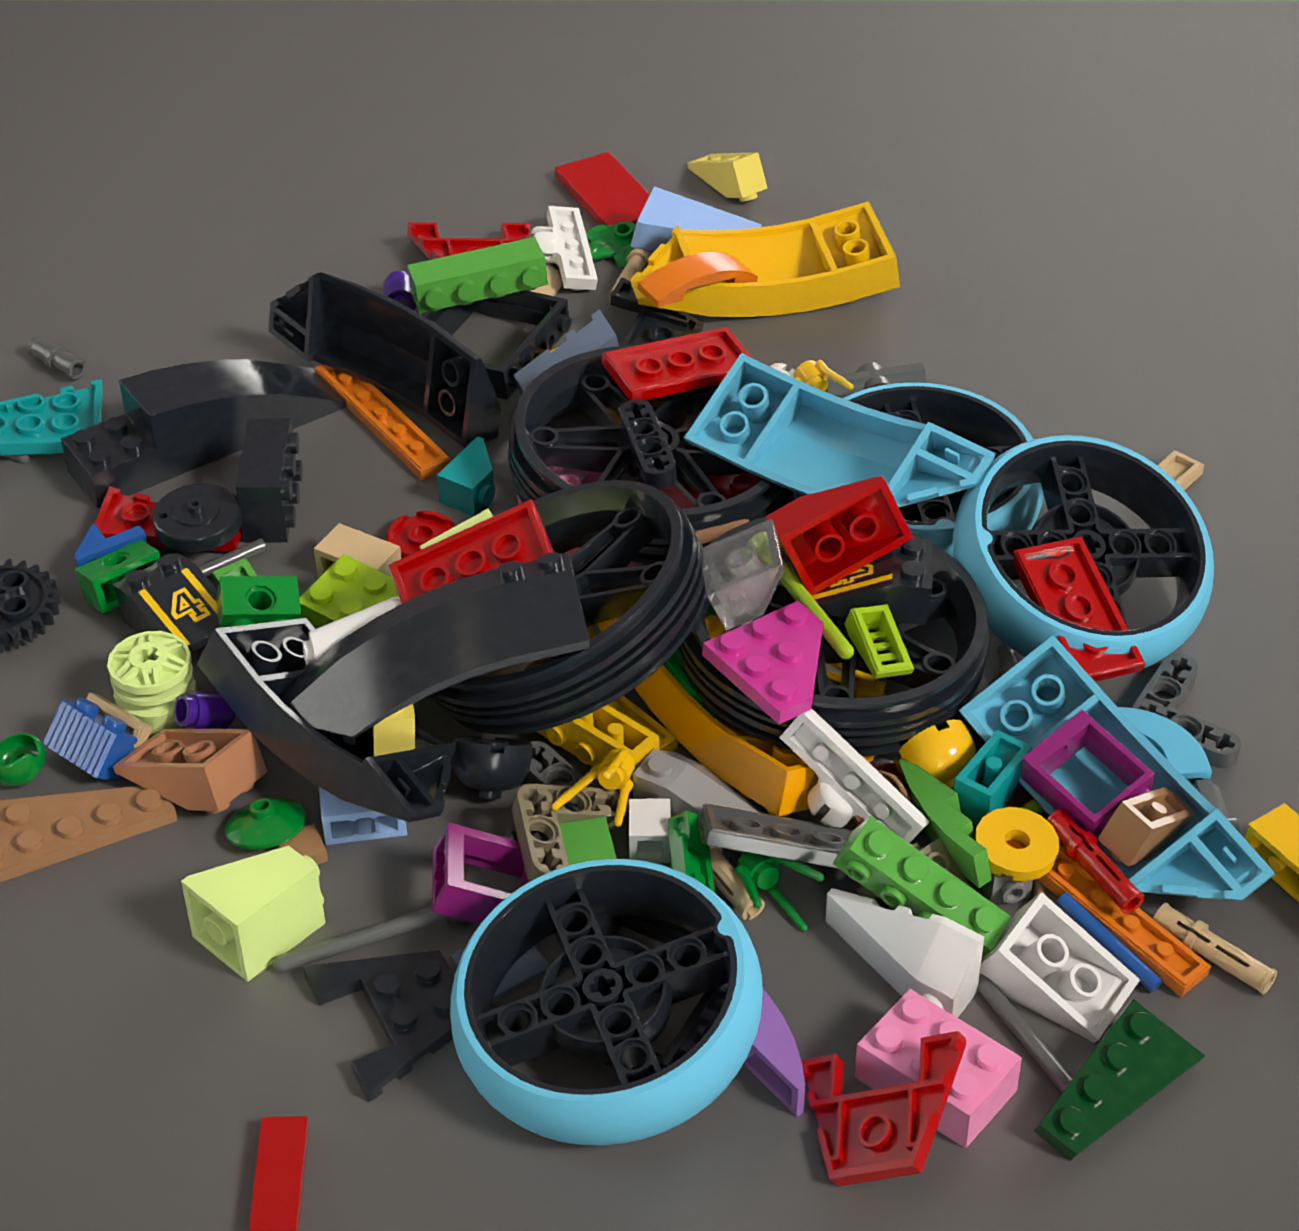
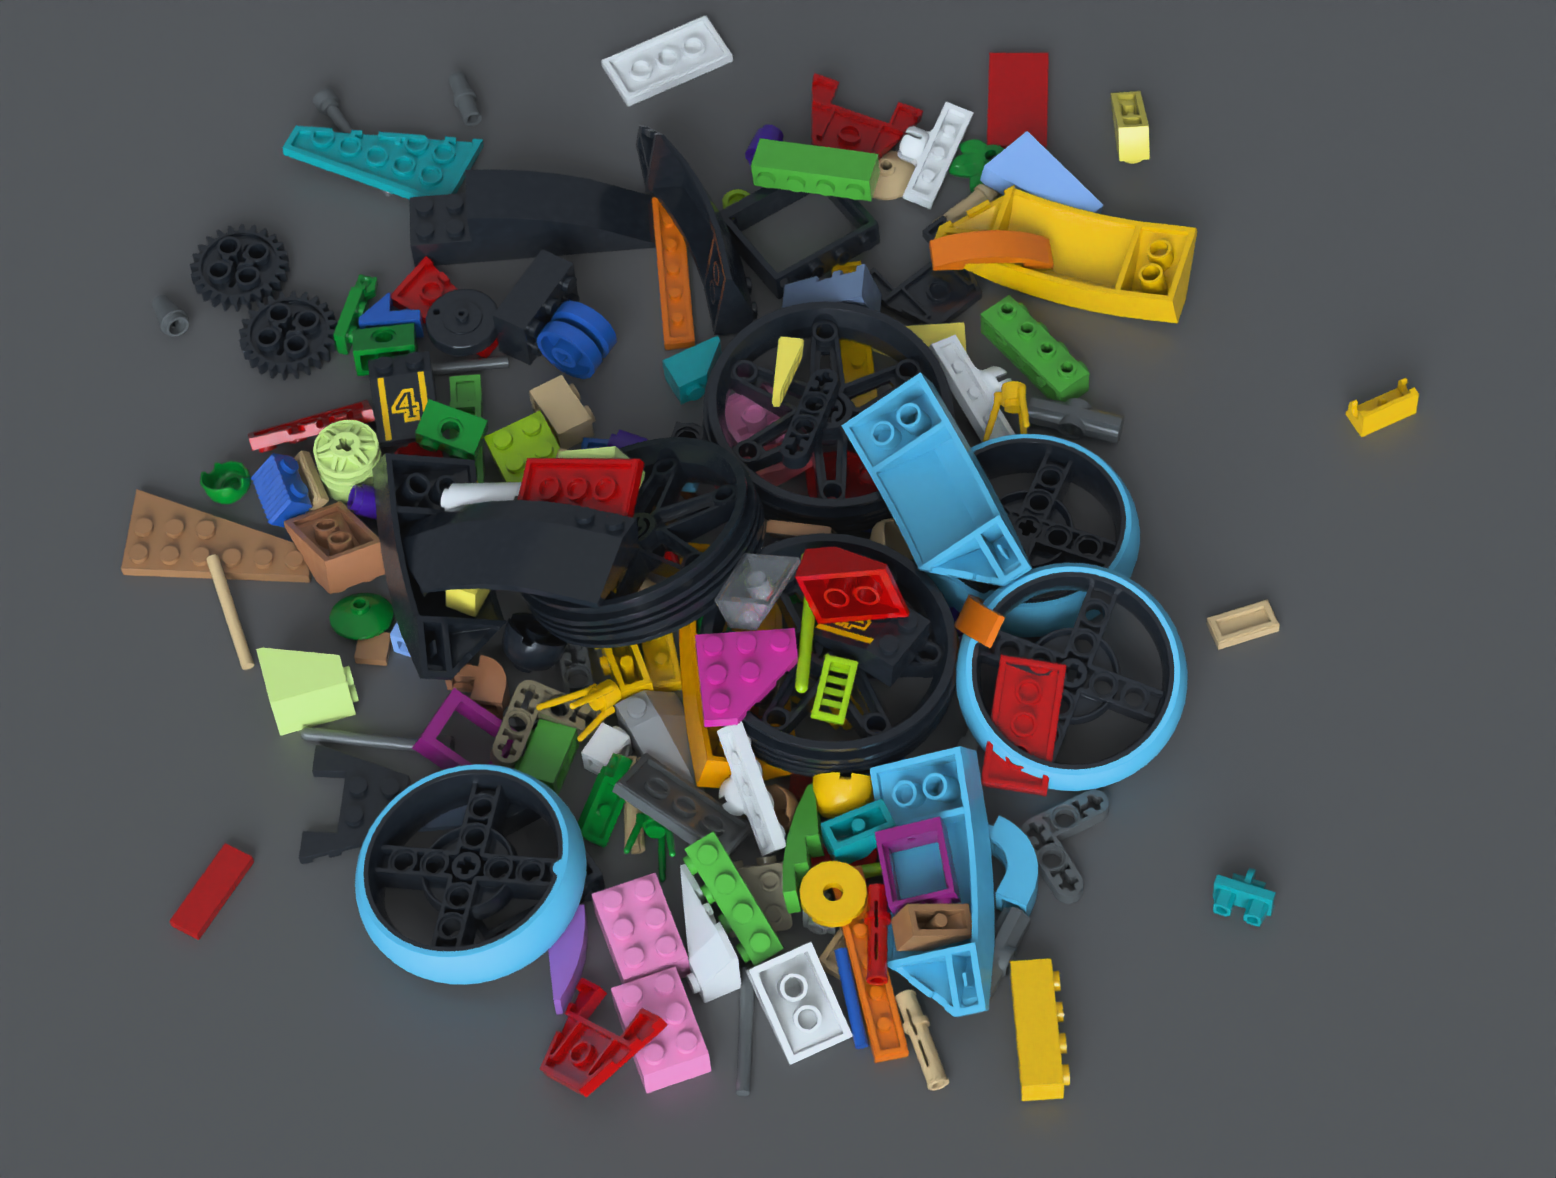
camera: 35 degrees right, 15 degrees up
red tile [386,510,454,559] -> none
red tile [602,327,753,401] -> none
dark green wing [1034,999,1205,1161] -> none
none -> tan bar [206,554,254,670]
none -> red wing [247,399,375,453]
none -> green hinge [333,274,378,355]
none -> nougat brick [445,655,510,719]
none -> blue wheel [536,301,617,379]
none -> bright pink brick [591,873,690,984]
none -> white tile [601,15,733,107]
none -> light yellow slope [772,336,804,407]
none -> orange slope [954,595,1005,648]
none -> bright green brick [980,295,1090,402]
none -> yellow hinge [1345,377,1419,437]

